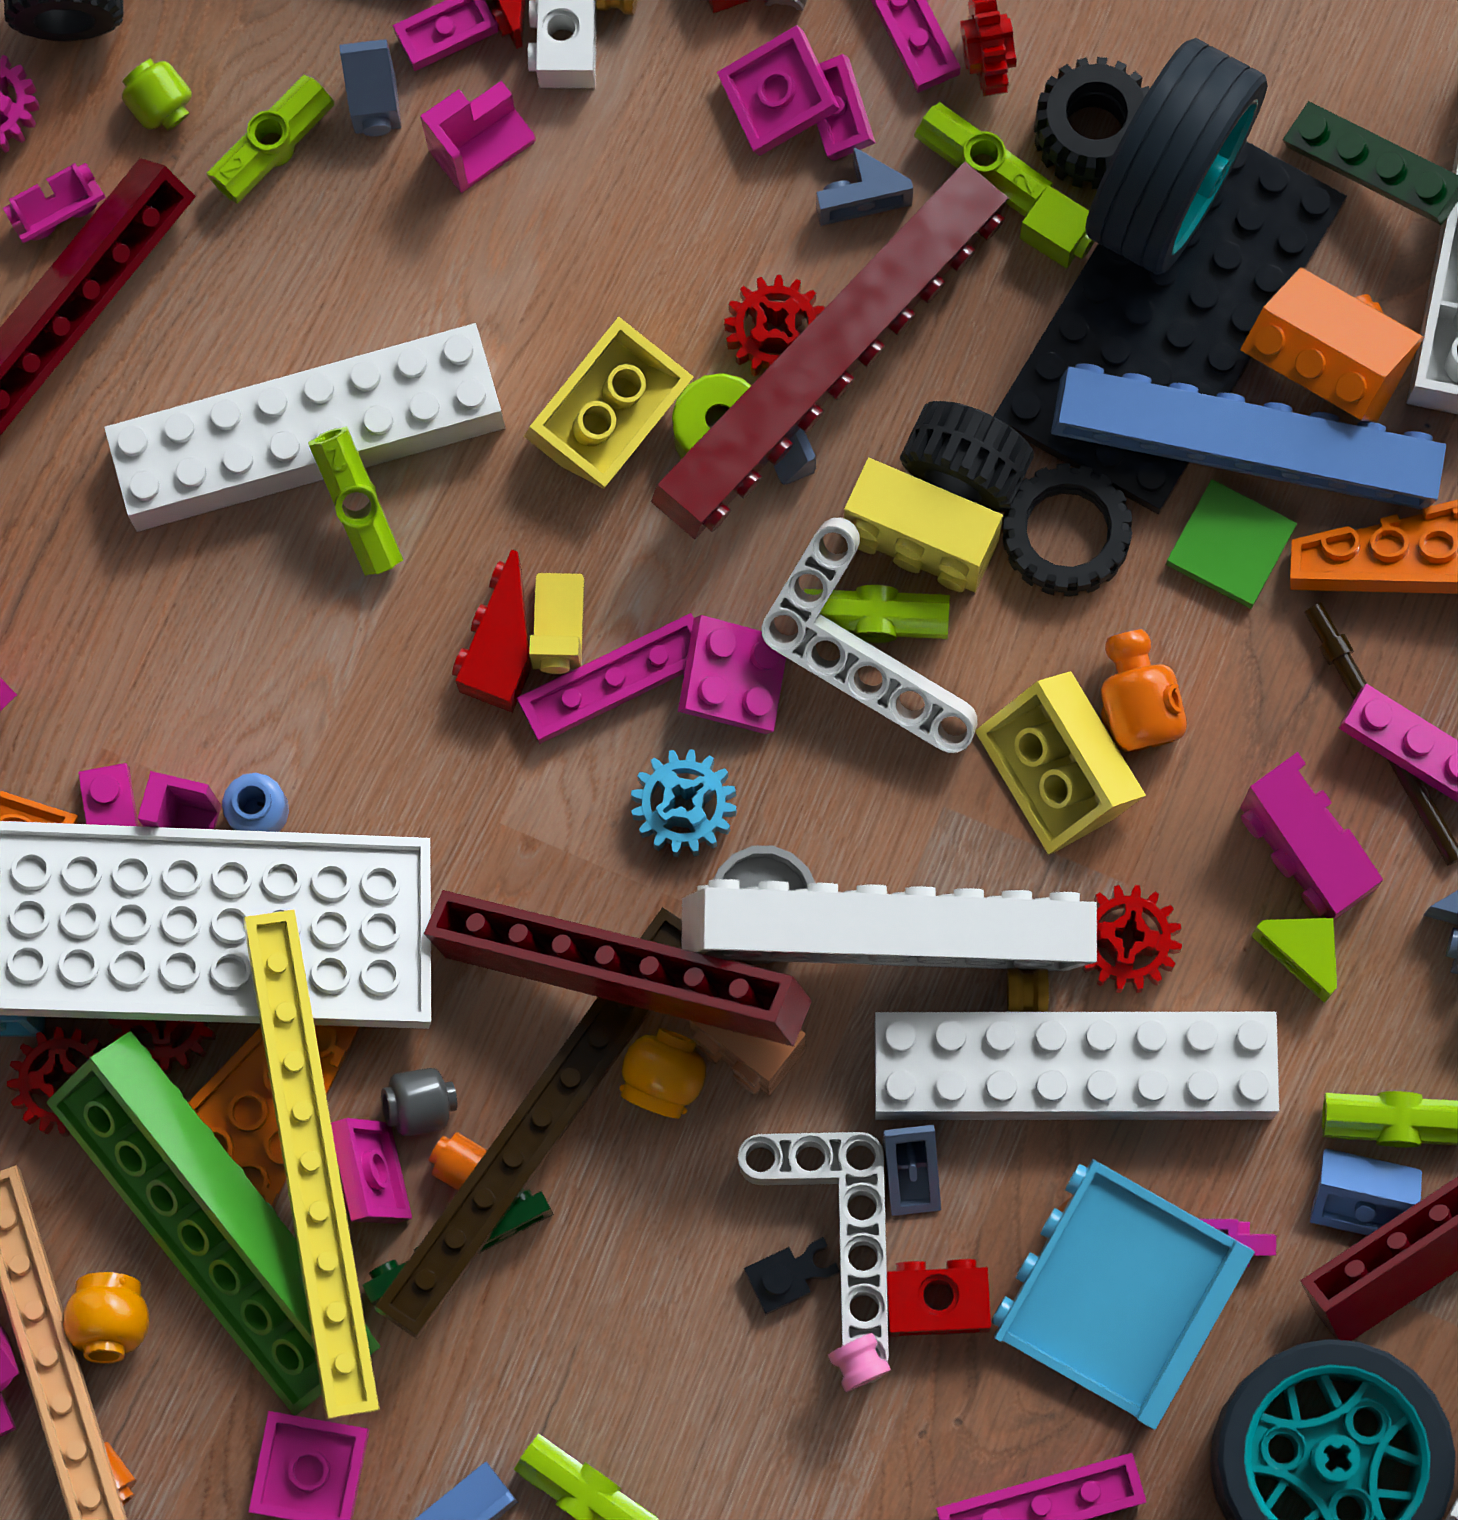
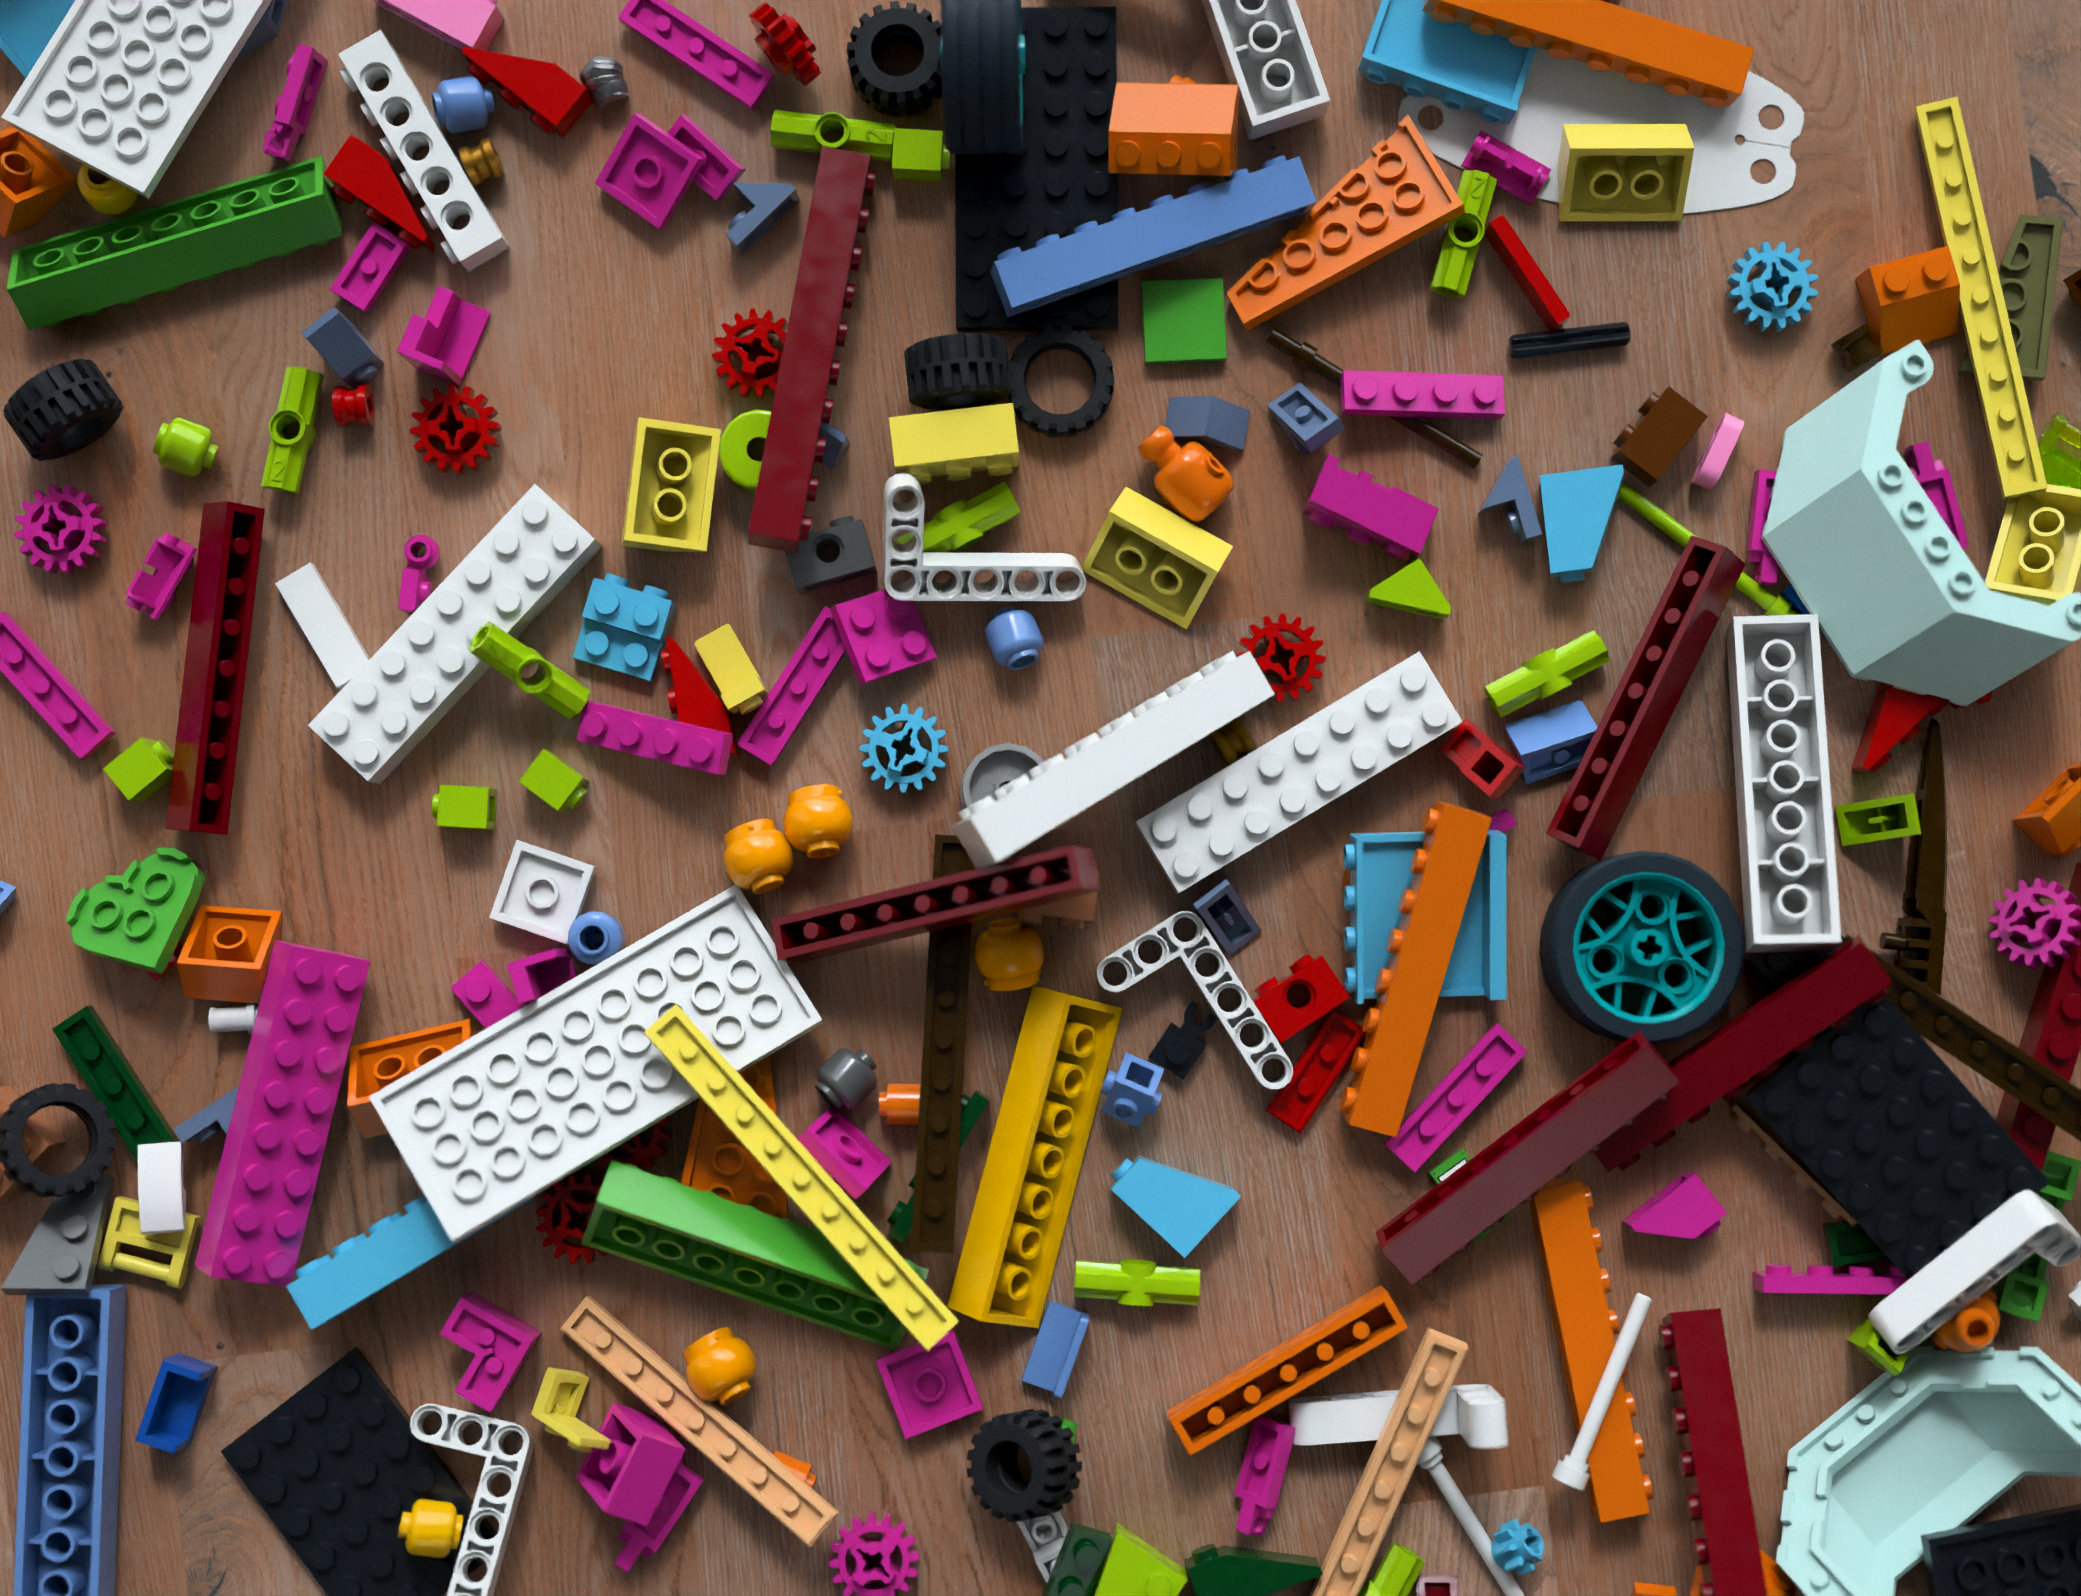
camera: 30 degrees left, 10 degrees up
bright pink wheel [828,1333,891,1392] -> none
none -> white tile [275,563,370,689]
none -> red wheel [332,384,375,427]
none -> dark pink plate [398,535,440,614]
none -> red gear [410,384,502,475]
none -> lime brick [432,785,497,830]
none -> white plate [489,840,597,944]
none -> lime brick [519,748,590,813]
none -> medium azure plate [572,573,677,682]
none -> dark pink plate [576,701,733,775]
none -> light orange piece [723,819,794,894]
none -> light orange piece [783,784,853,858]
none -> dark grey brick [785,516,878,594]
none -> yellow slope [947,985,1123,1328]
none -> medium blue head [985,606,1044,670]
none -> medium blue brick [1100,1052,1164,1128]
none -> medium azure slope [1110,1156,1241,1258]
none -> sand blue slope [1165,396,1250,451]
none -> red tile [1265,1008,1366,1134]
none -> sand blue slope [1267,382,1344,456]
none -> orange brick [1340,800,1492,1138]
none -> red brick [1439,718,1525,800]

